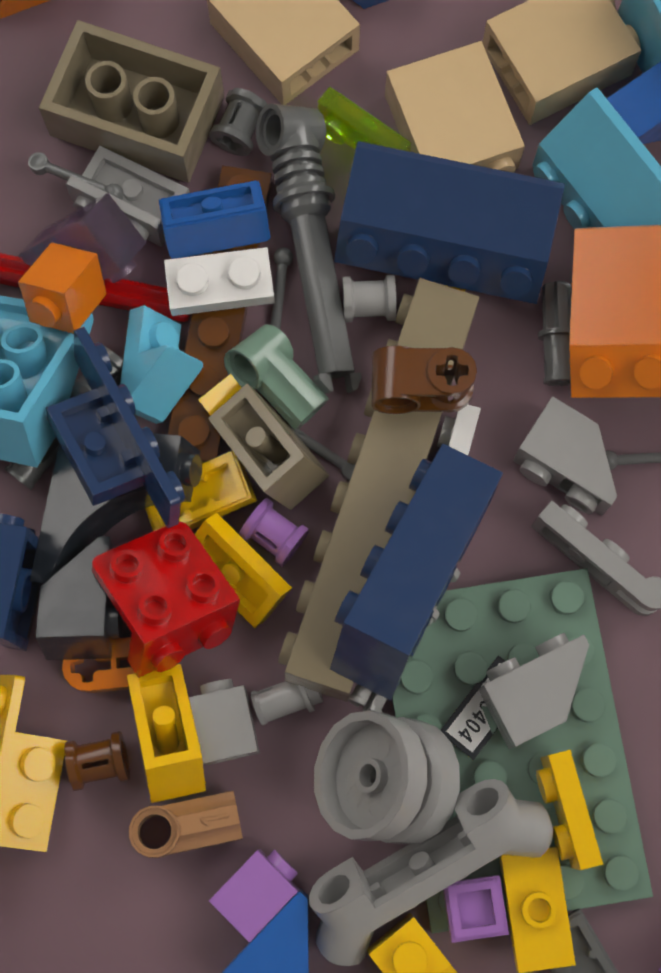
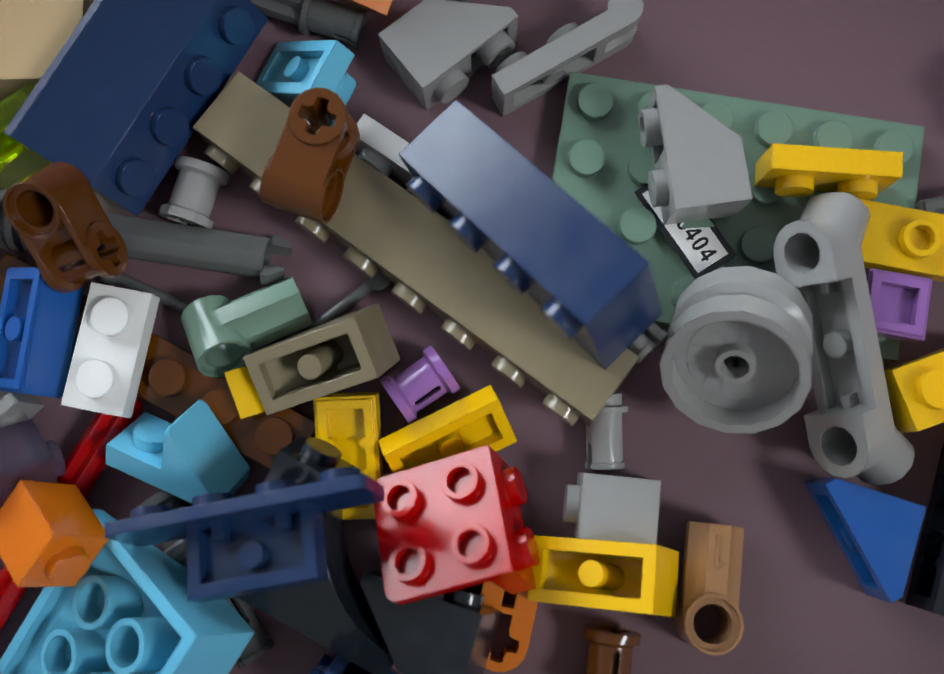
camera: 65 degrees left, 5 degrees up
medium lavender brick [209,849,299,943] -> none
none -> reddish brown piece [3,162,128,294]
none -> medium azure slope [256,40,356,127]

